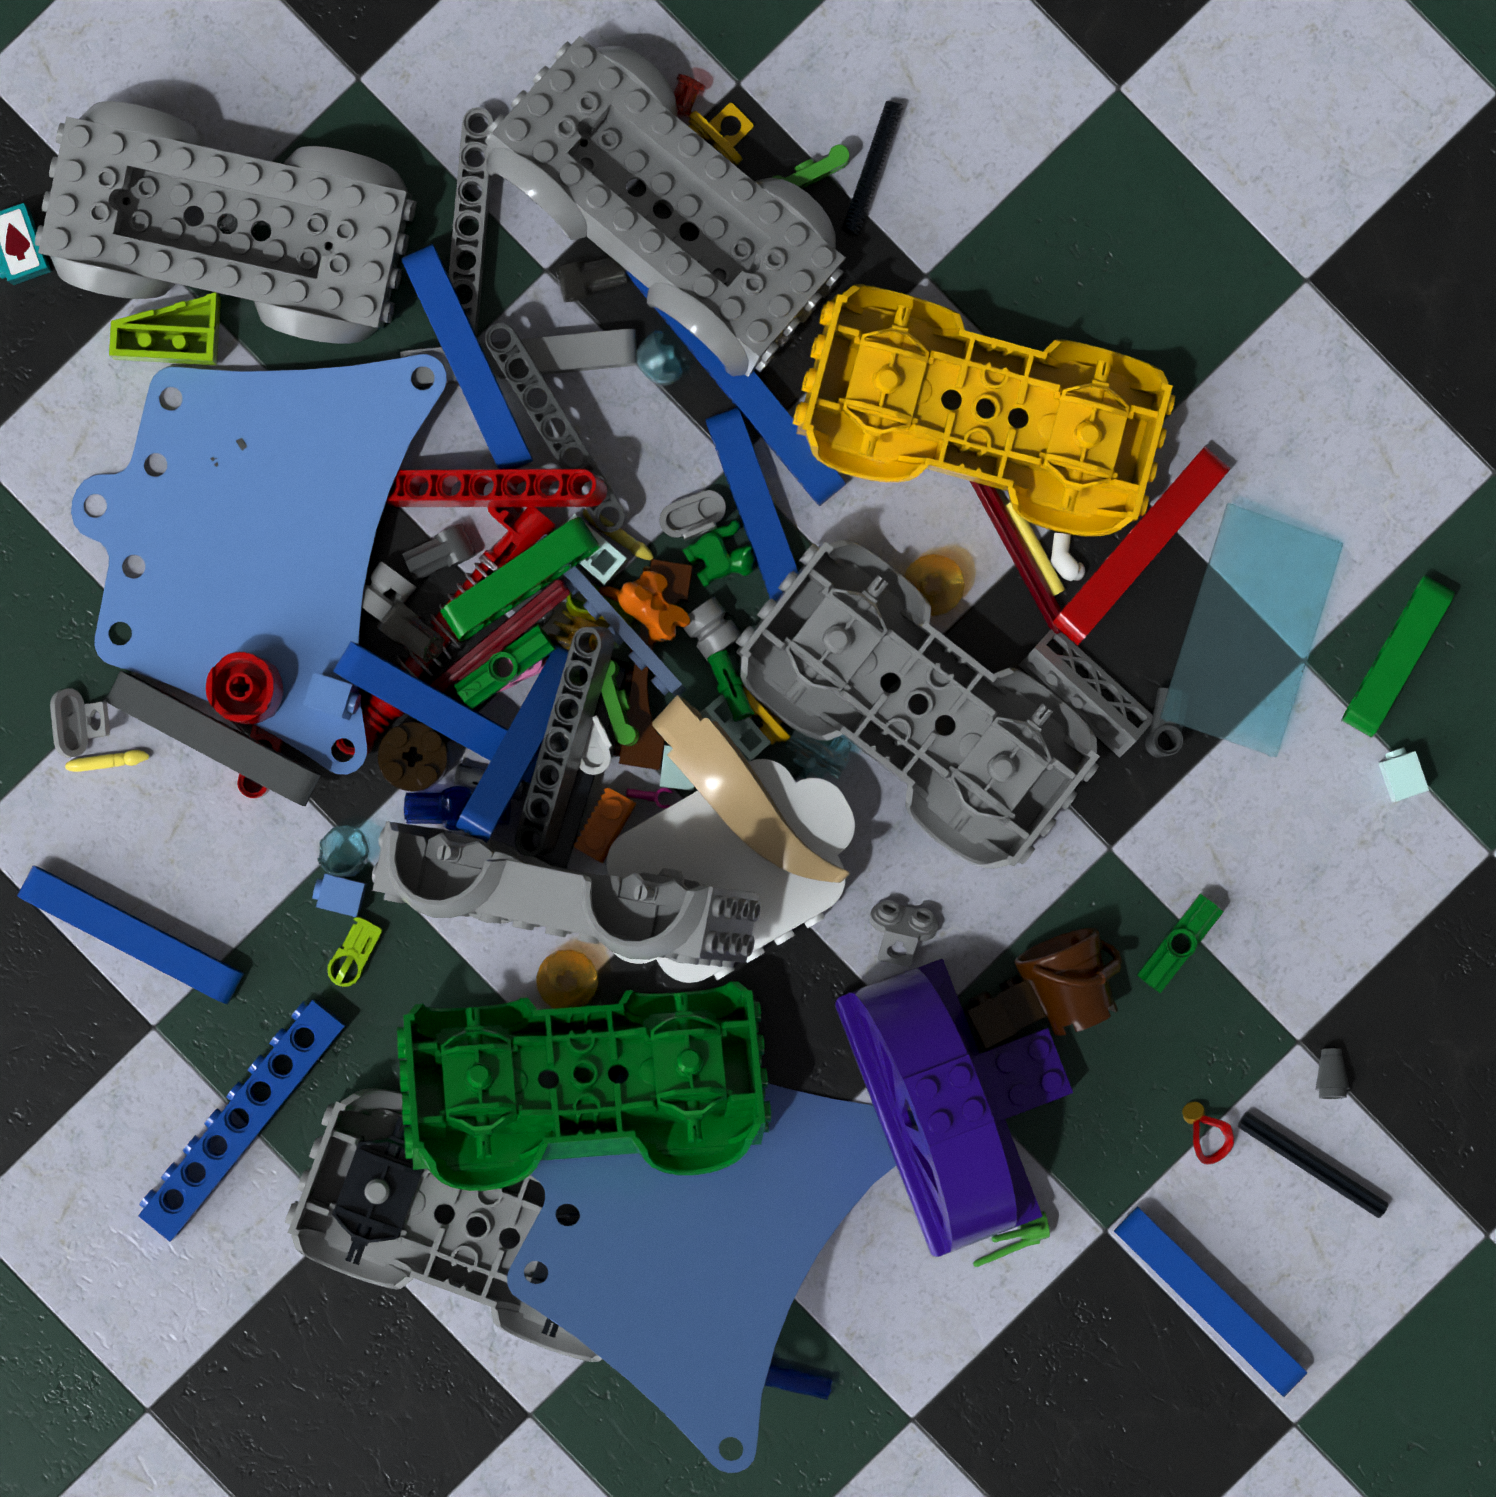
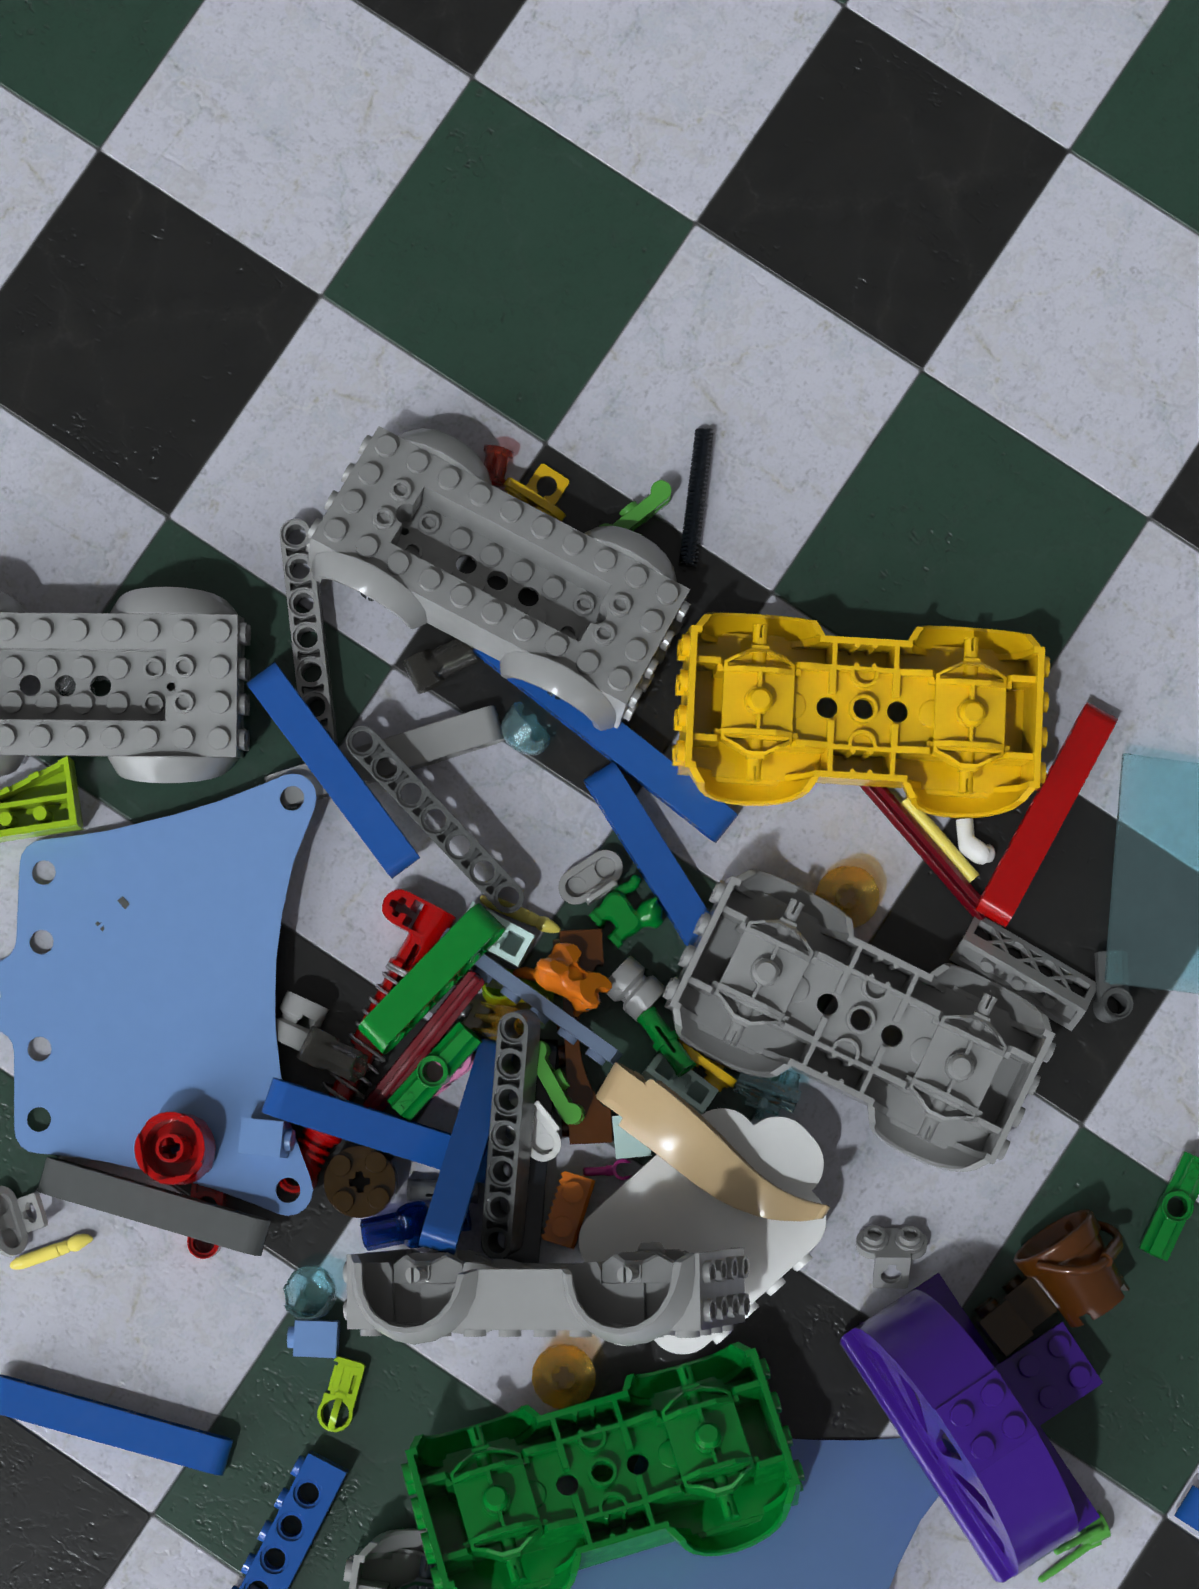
camera: 10 degrees left, 5 degrees down
red beam [386,469,607,507] -> none
dark grey piece [402,524,477,581] -> none

